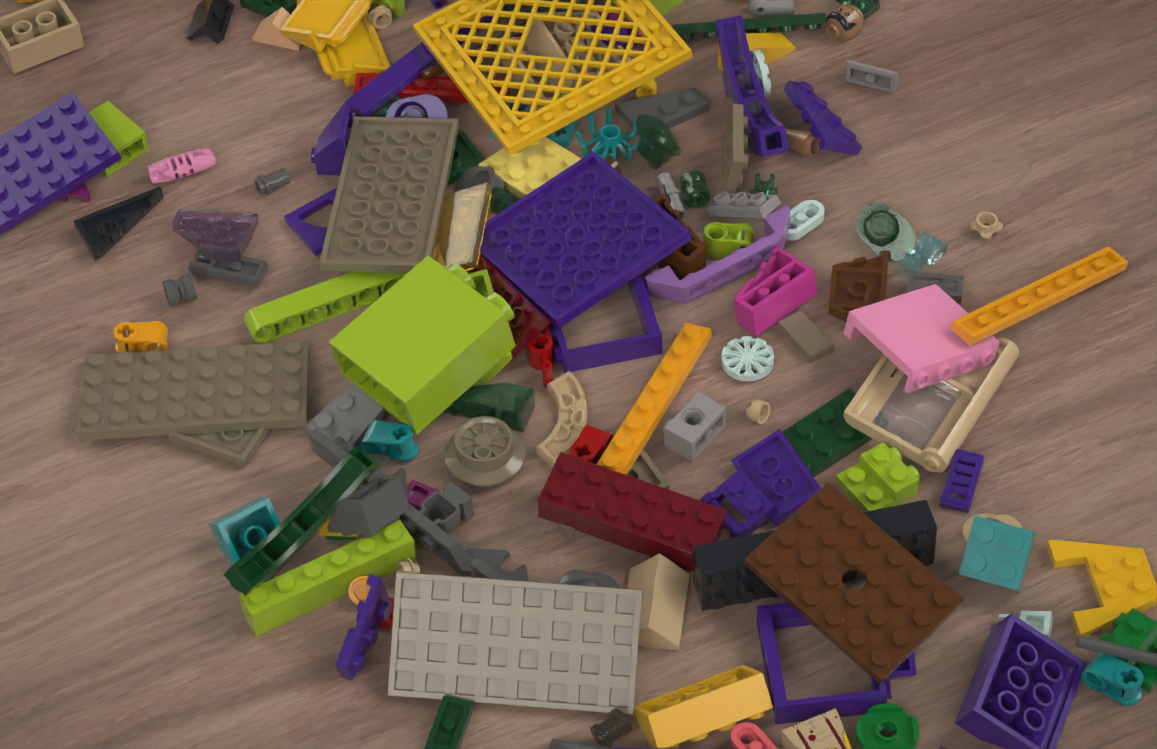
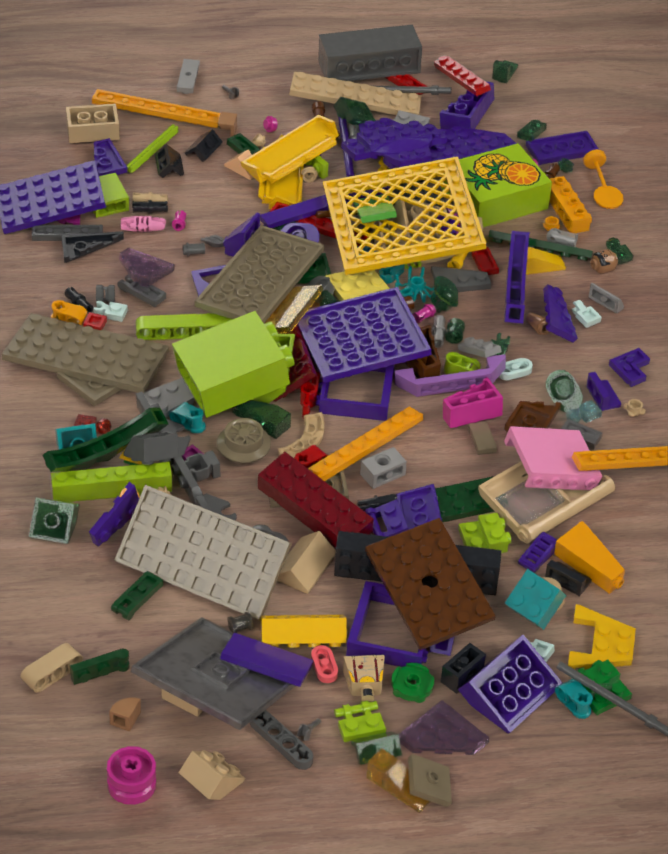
camera: 15 degrees right, 5 degrees down
light aqua wheel [721,336,774,381] -> none
dark tan plate [723,104,748,194] -> none
tan hinge [746,399,770,424] -> none
light aqua wheel [750,49,771,97] -> none
none -> clear green slope [29,497,80,544]
none -> dark grey tile [32,225,103,241]
none -> black pin [64,287,94,314]
none -> clear red plate [74,414,112,435]
none -> red plate [83,312,107,330]
none -> light aqua plate [93,301,128,322]
none -> dark purple wing [94,138,127,176]
none -> lime axle [126,124,179,173]
none -> tan pin [132,192,168,202]
none -> black pin [132,200,168,214]
none -> black panel [154,144,184,178]
none -> dark pink pin [172,210,186,231]
none -> flat silver piece [201,235,225,247]
none -> bright green tile [353,194,397,223]
none -> black axle [357,494,397,511]
none -> dark pink pin [412,304,436,323]
none -> black brick [440,643,486,694]
none -> red tile [471,247,499,275]
none -> black panel [545,560,592,597]
none -> light orange slope [554,521,625,594]
none -> light aqua plate [572,300,602,328]
none -> dark purple panel [586,372,622,411]
none -> dark purple plate [609,348,650,387]

